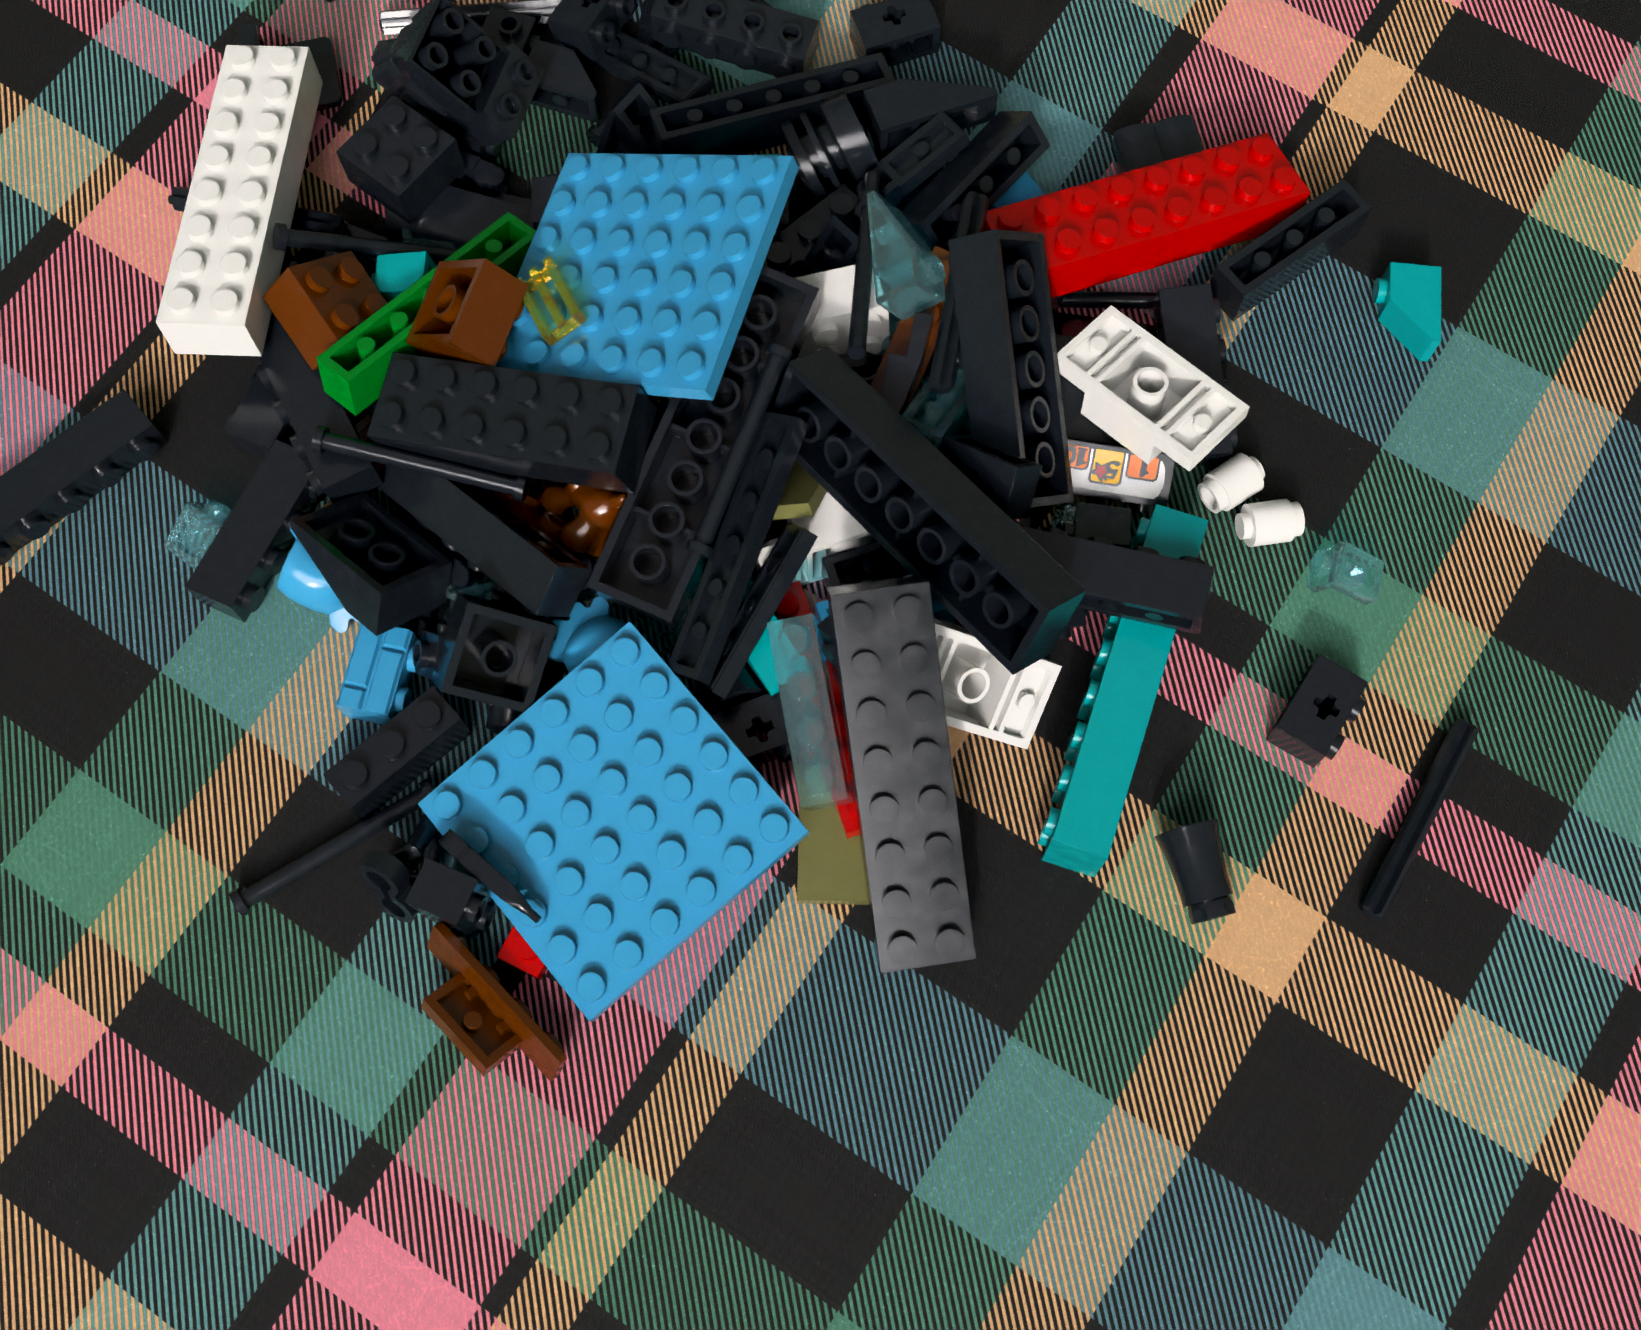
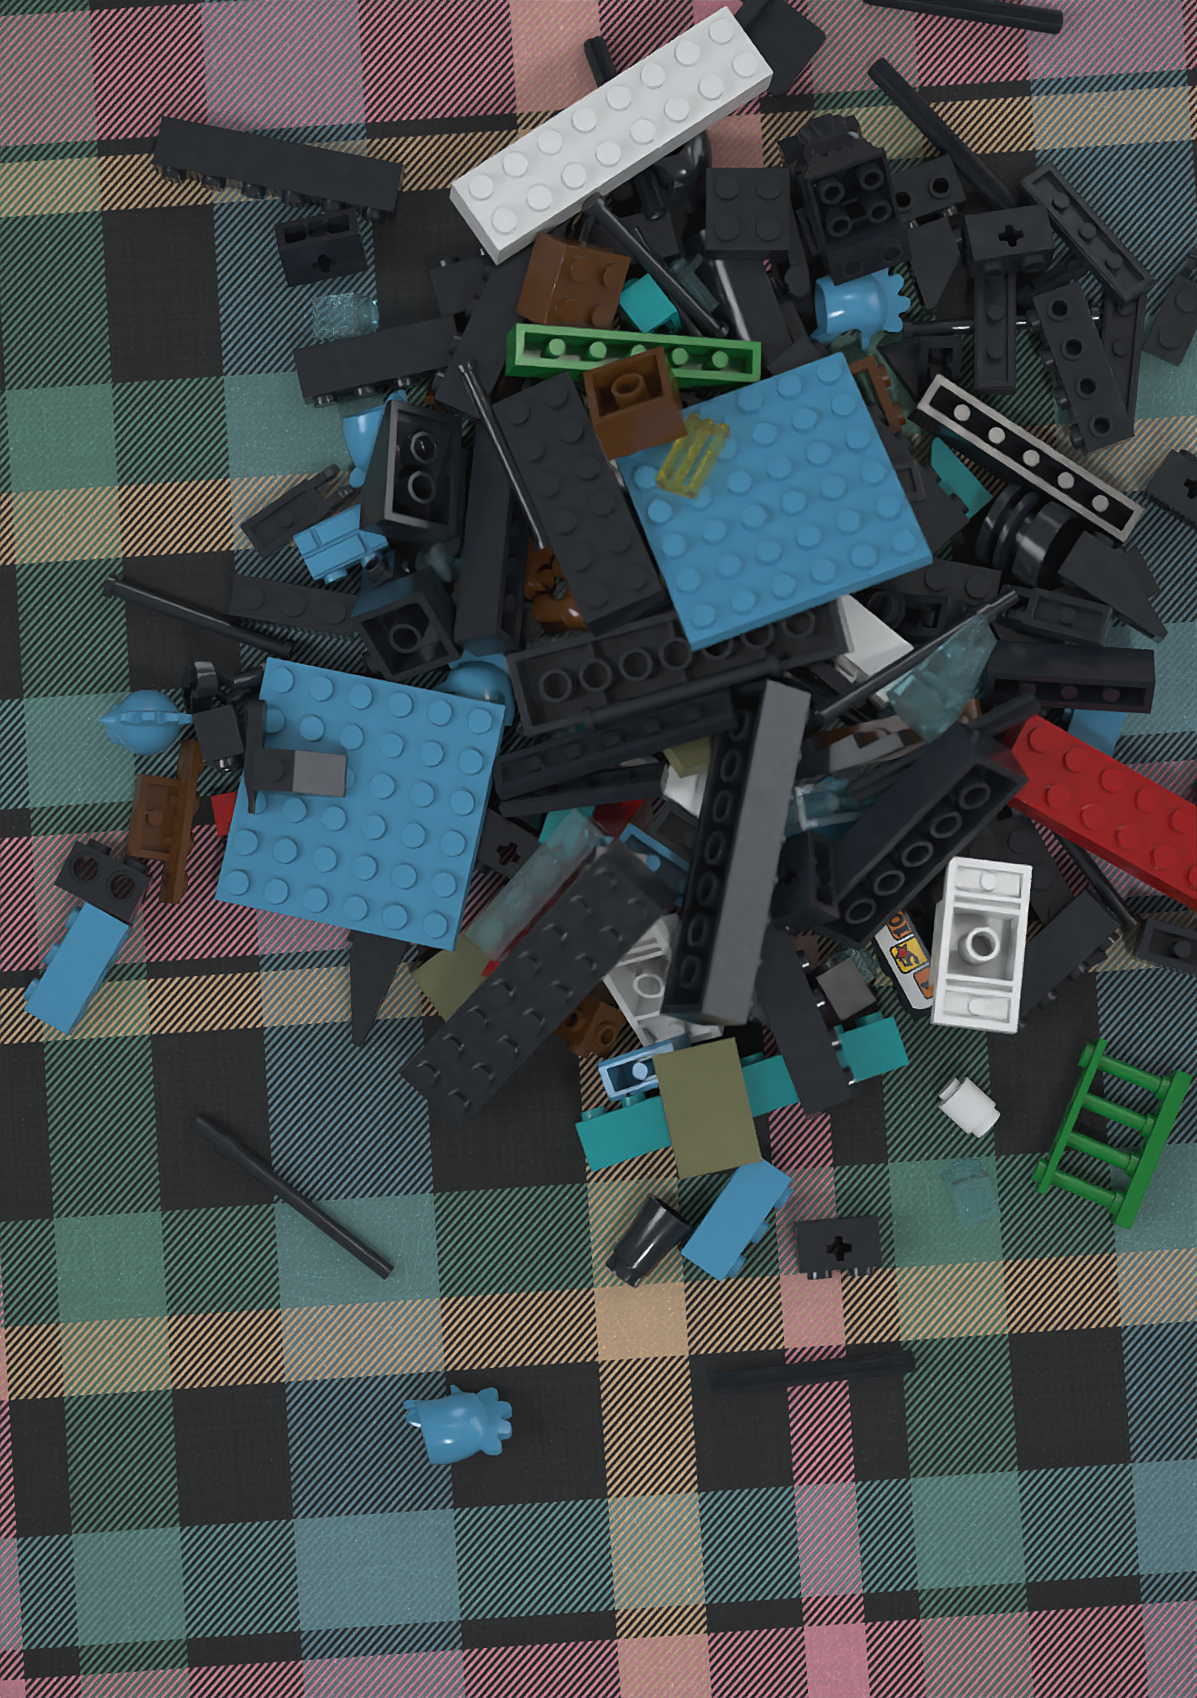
camera: 50 degrees right, 15 degrees up
white brick [1197,453,1265,513] -> none
none -> dark azure brick [23,902,133,1035]
none -> black brick [54,838,154,923]
none -> dark azure piece [99,690,193,756]
none -> black bar [190,1114,395,1280]
none -> black hinge [240,464,355,561]
none -> black slope [252,748,348,798]
none -> black brick [274,207,368,288]
none -> black slope [346,929,410,1048]
none -> dark azure piece [403,1385,513,1465]
none -> reddish brown brick [554,995,626,1060]
none -> dark azure brick [598,1033,692,1103]
none -> black piece [651,129,712,214]
none -> olive tile [652,1038,762,1180]
none -> dark azure brick [679,1158,793,1282]
none -> dark azure piece [809,268,911,353]
none -> green fence [1031,1038,1193,1230]

